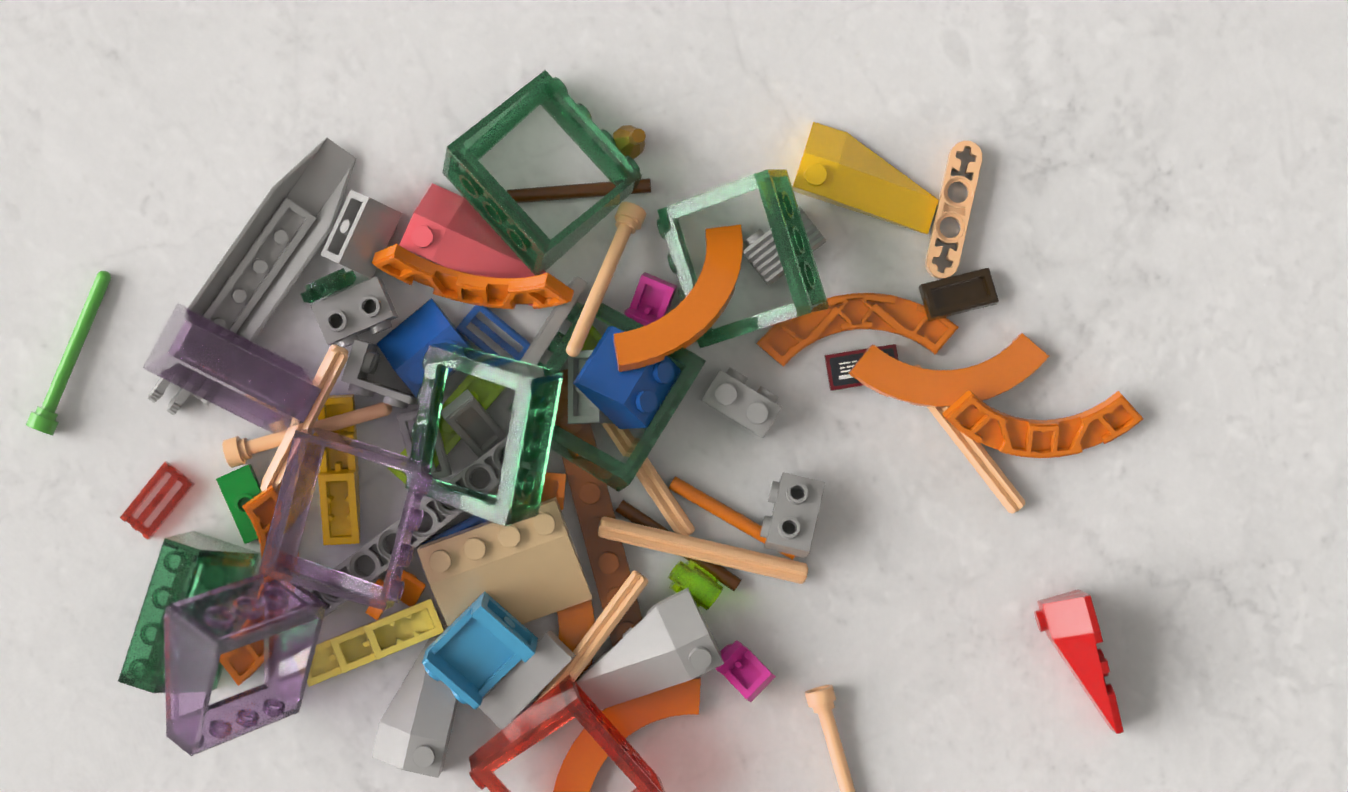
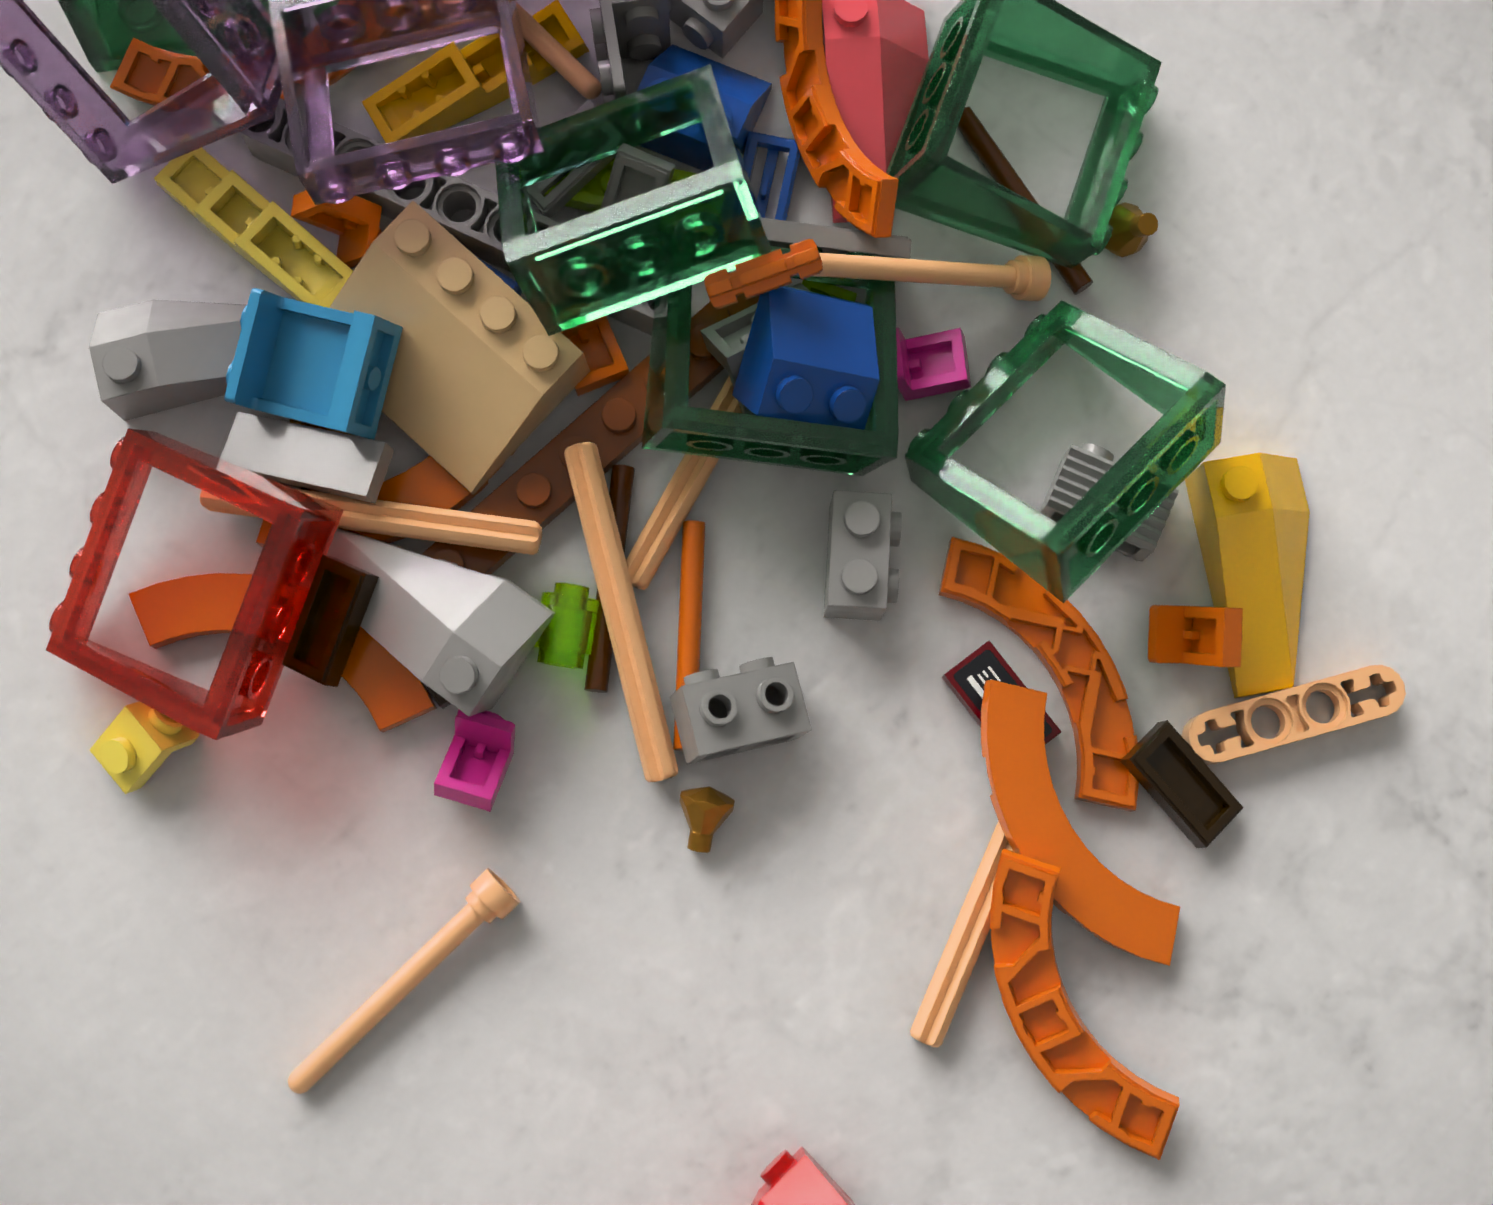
camera: 60 degrees right, 10 degrees down
orange tile [614,224,743,372] -> none
none -> dark brown tile [282,555,379,687]
none -> pearl gold rock [679,786,735,853]
none -> orange axle [704,239,823,309]
none -> orange bracket [1148,605,1243,667]

